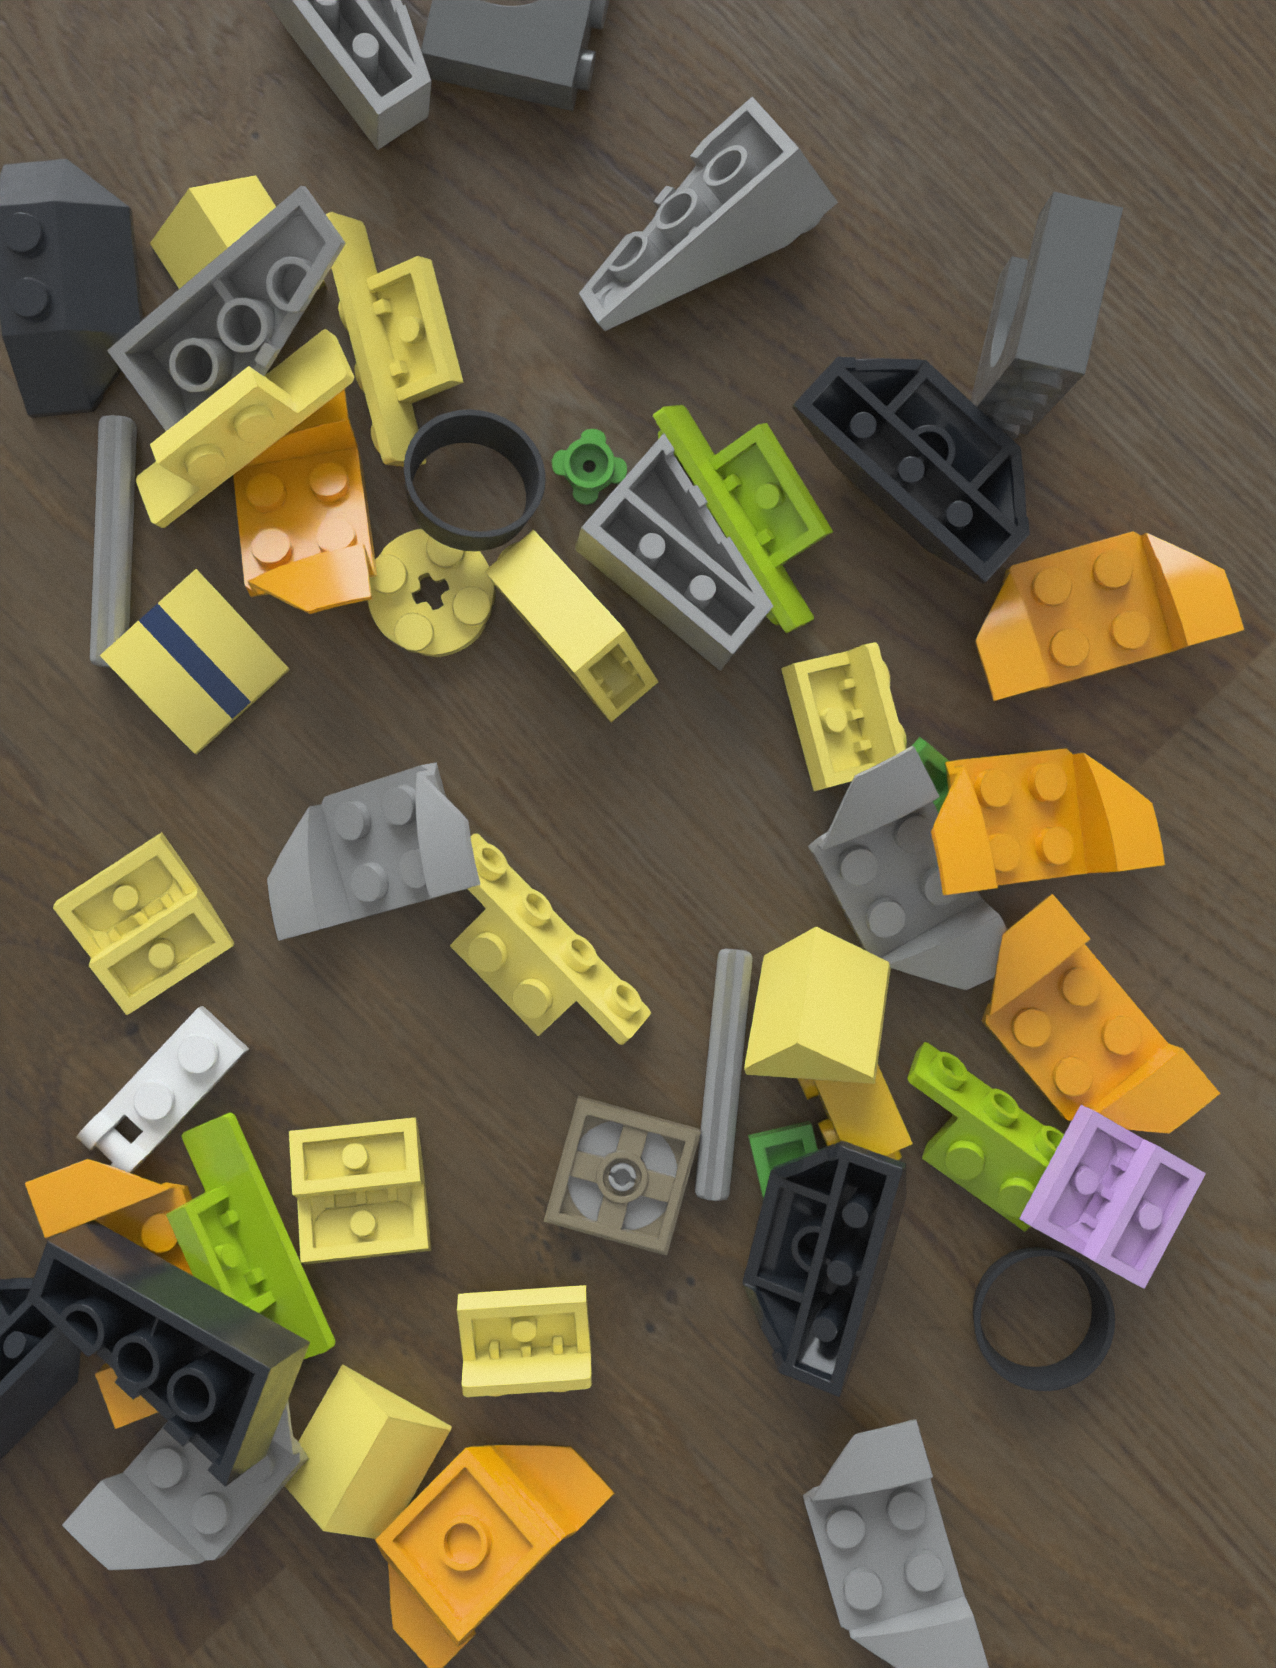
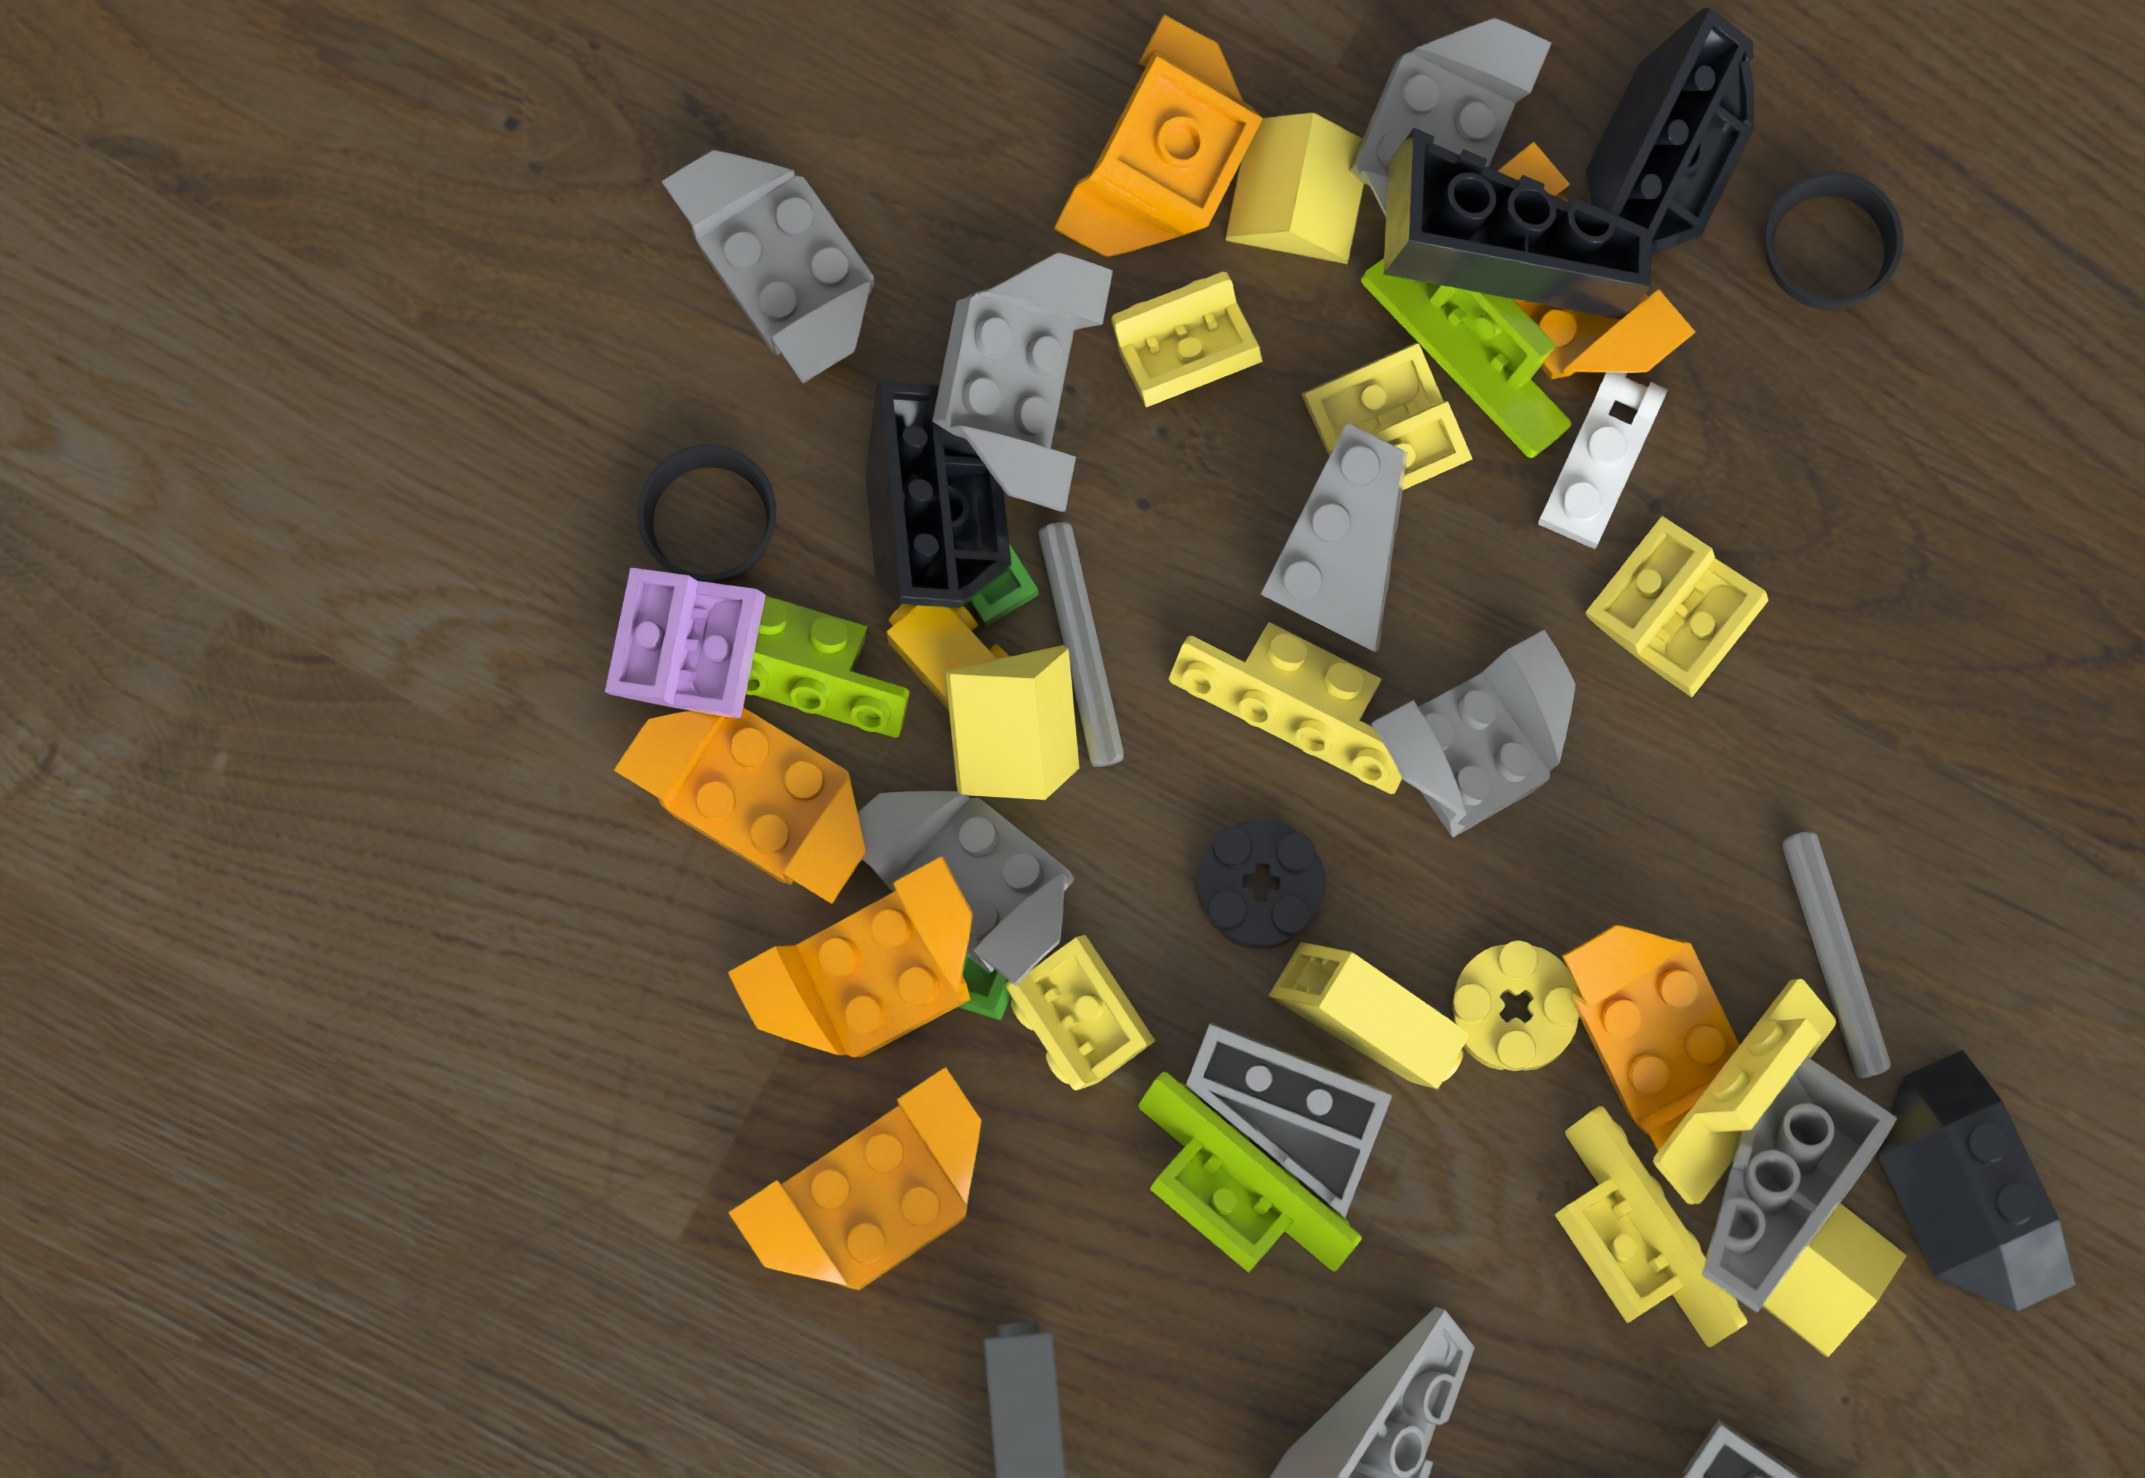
camera: 165 degrees right, 10 degrees down
light yellow slope [100,569,290,755] -> none
black tyre [404,409,546,552] -> none
dark tan piece [544,1095,701,1256] -> none
bright green plate [552,429,627,505] -> none
black wedge [792,357,1030,584] -> none
none -> light grey piece [932,252,1113,512]
none -> black plate [1197,819,1325,949]
none -> light grey wedge [1261,423,1408,652]

